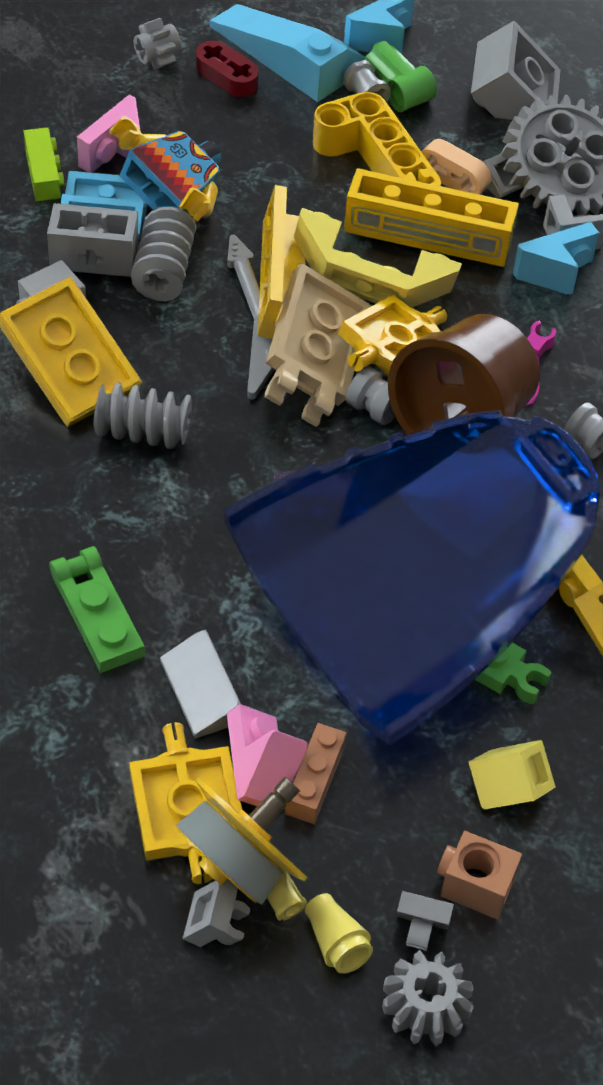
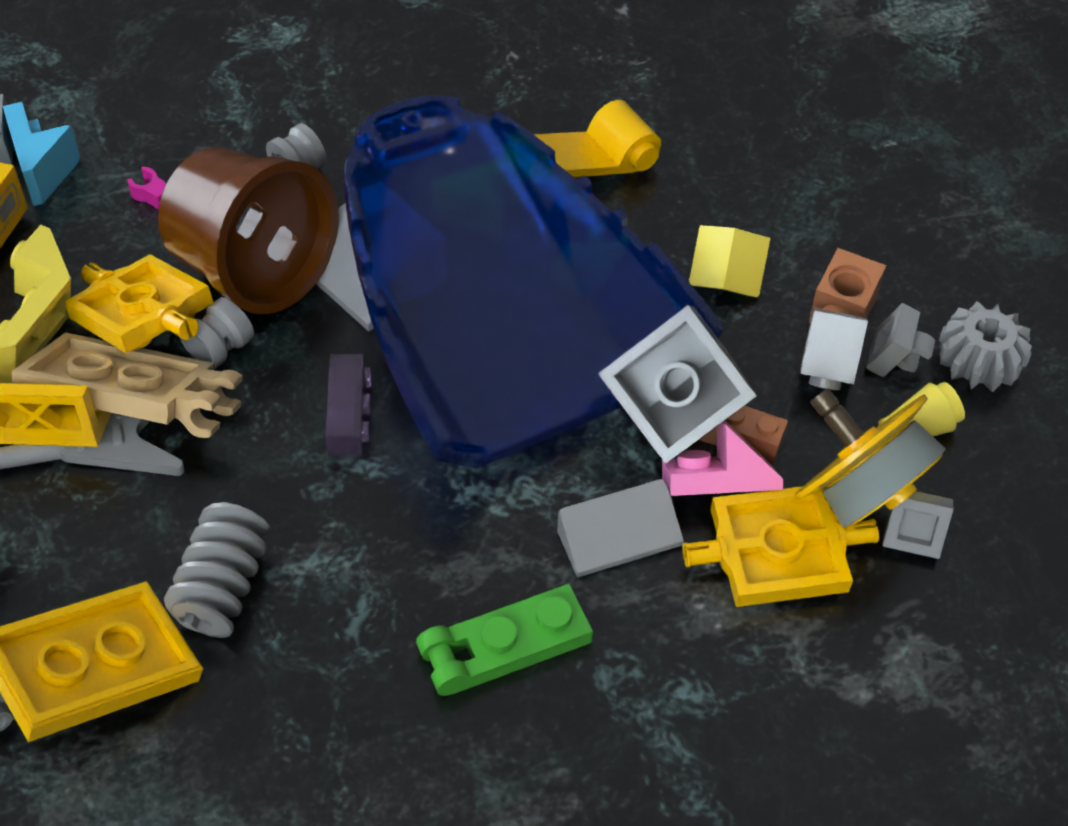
camera: 85 degrees left, 0 degrees up
none -> light grey slope [598,305,757,464]
none -> brick [800,307,868,390]

